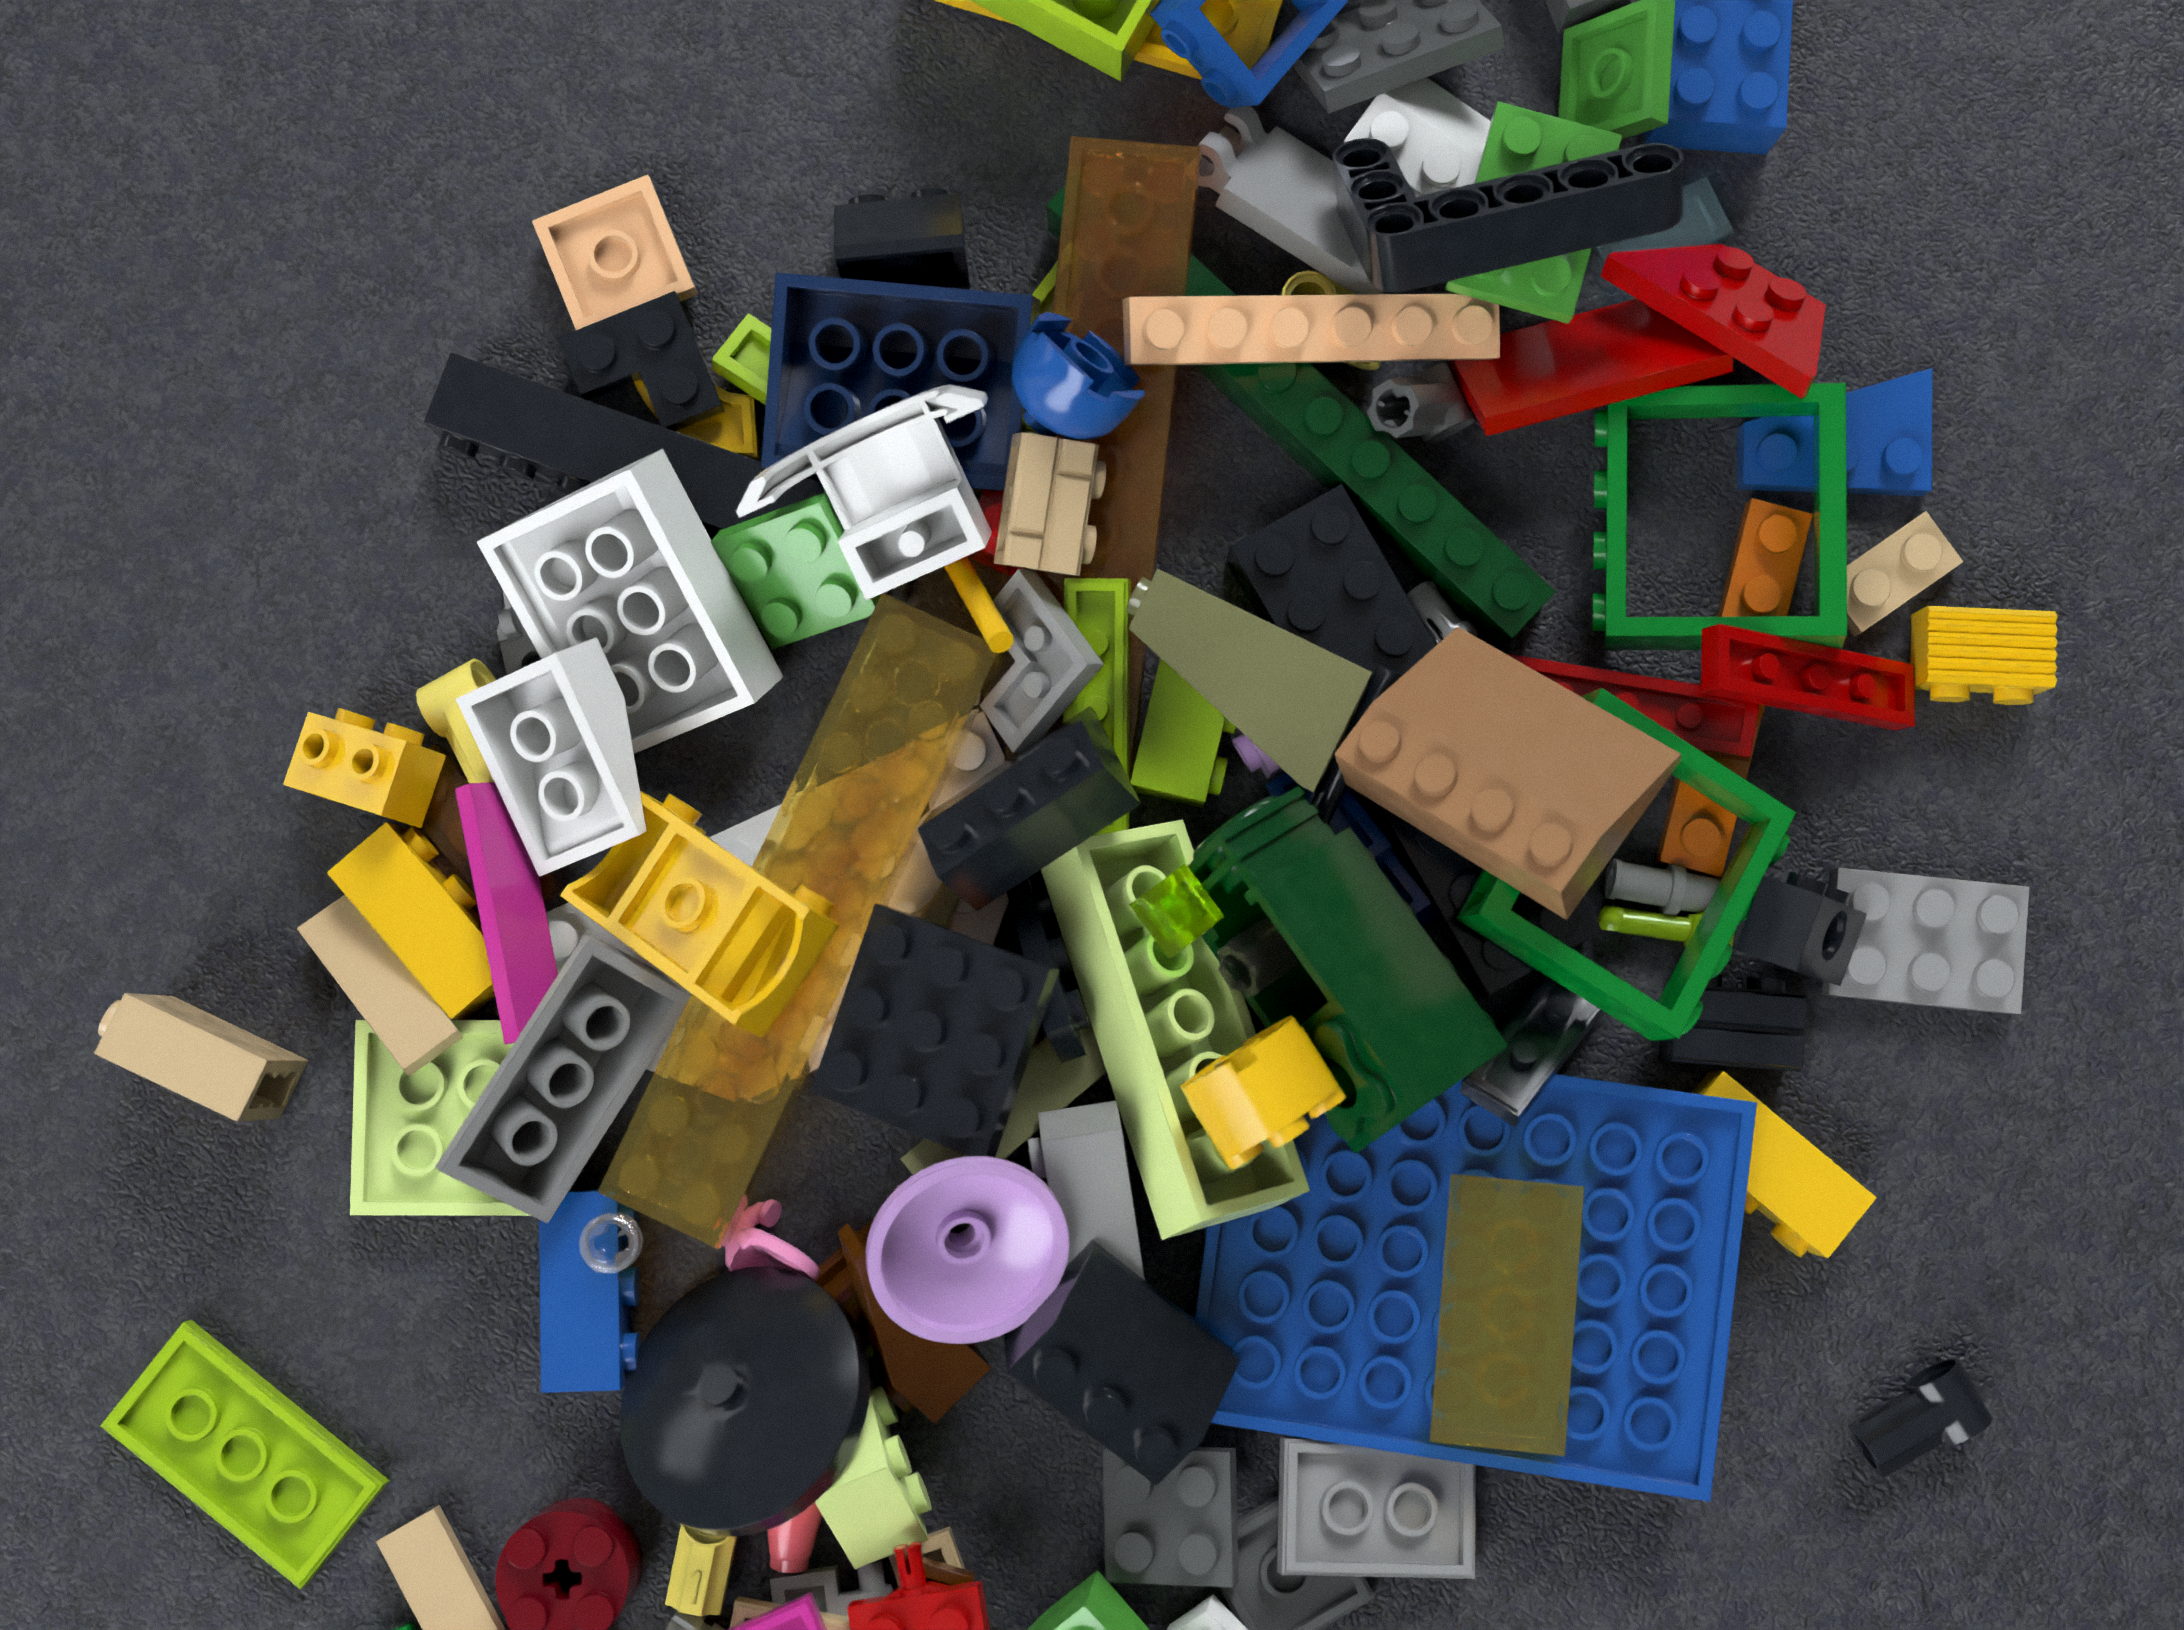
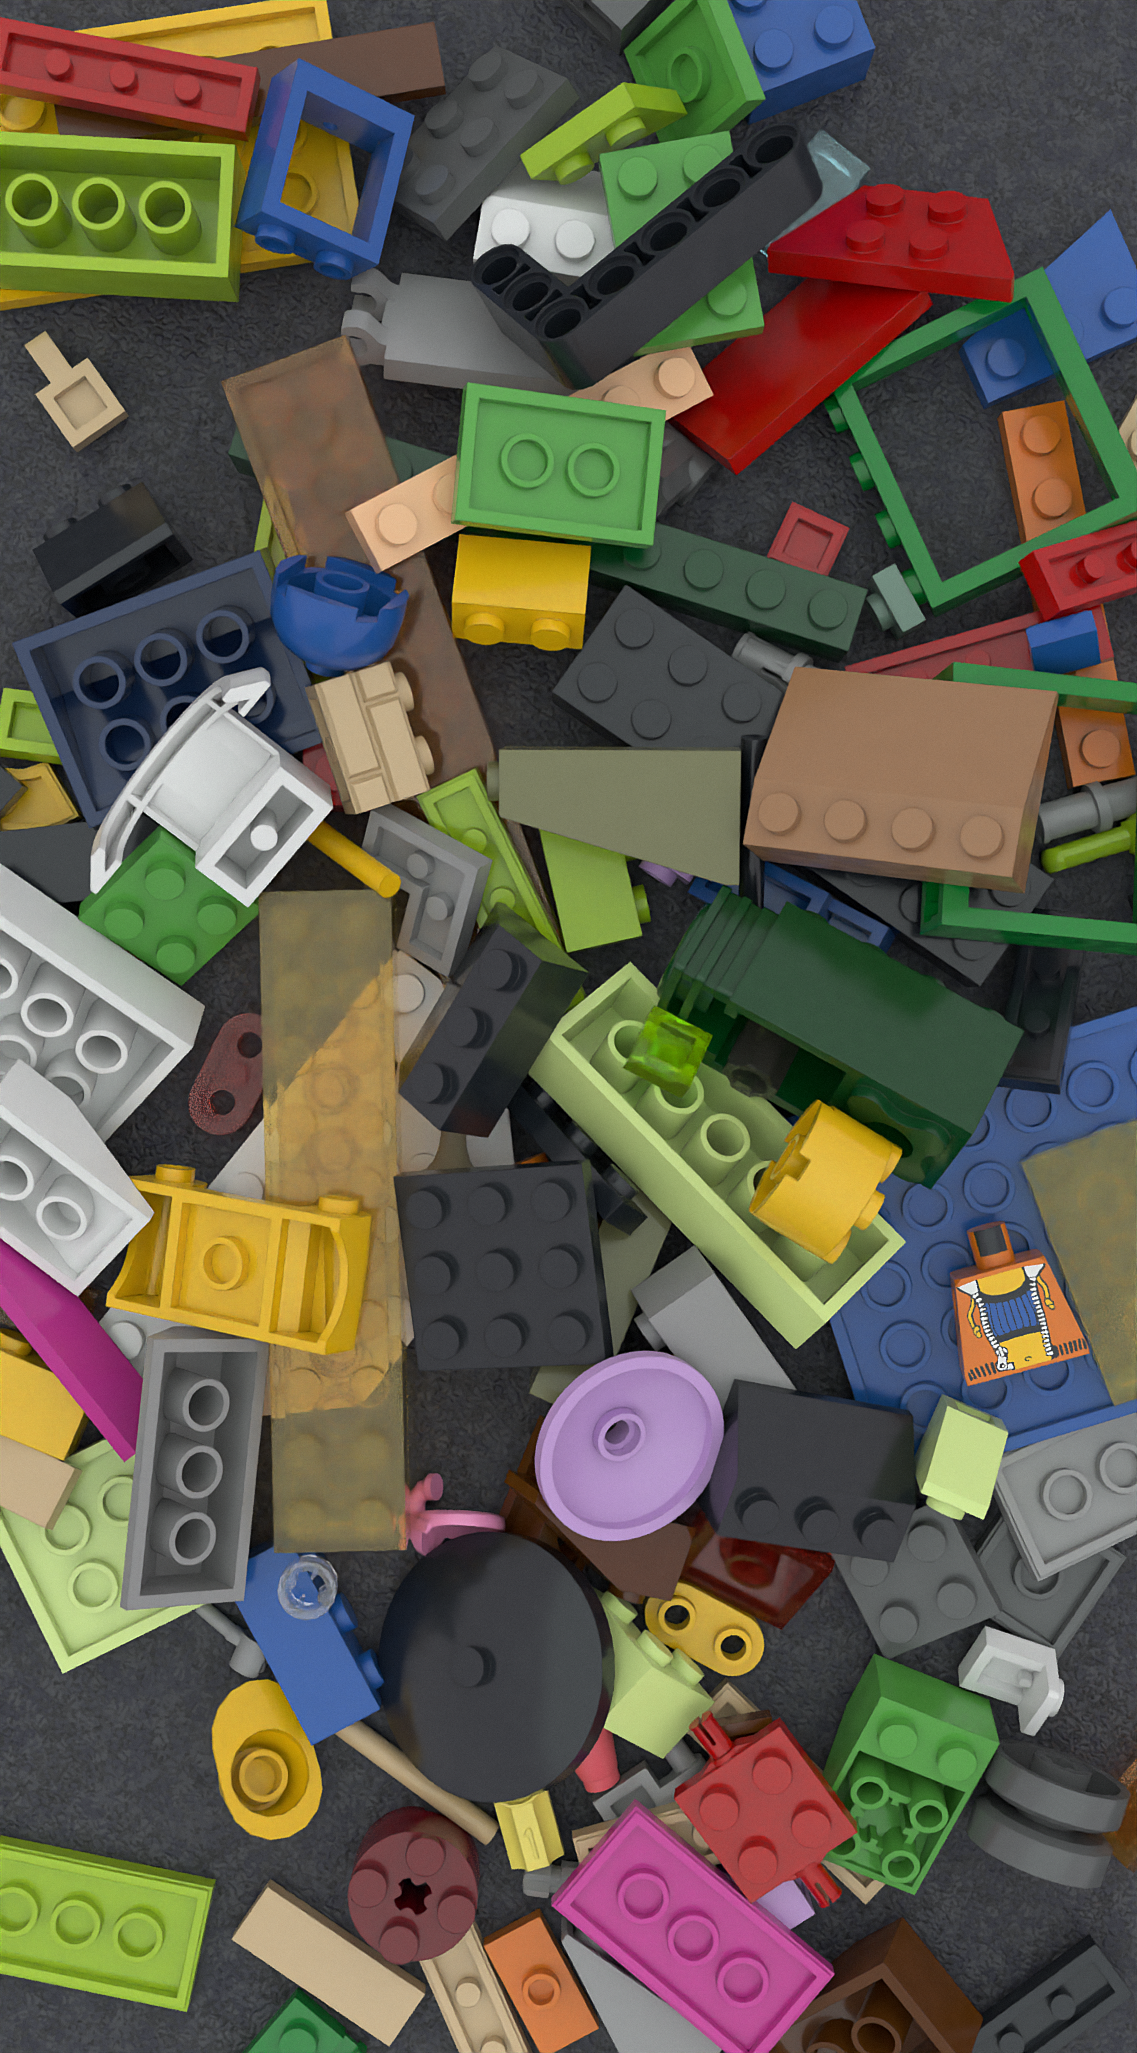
camera: 25 degrees left, 5 degrees up
none -> tan plate [24,331,129,452]
none -> clear red plate [188,1013,283,1135]
none -> light grey hand [195,1604,268,1678]
none -> yellow piece [212,1679,323,1840]
none -> tan bar [335,1720,500,1845]
none -> bright green plate [451,382,666,549]
none -> yellow slope [452,534,591,651]
none -> lime wing [520,82,688,185]
none -> yellow plate [644,1577,764,1676]
none -> clear red slope [679,1508,835,1630]
none -> red tile [767,501,850,576]
none -> sand green plate [864,563,926,641]
none -> yellowish green slope [914,1394,1009,1520]
none -> torso [950,1221,1090,1386]
none -> blue tile [1025,610,1101,674]

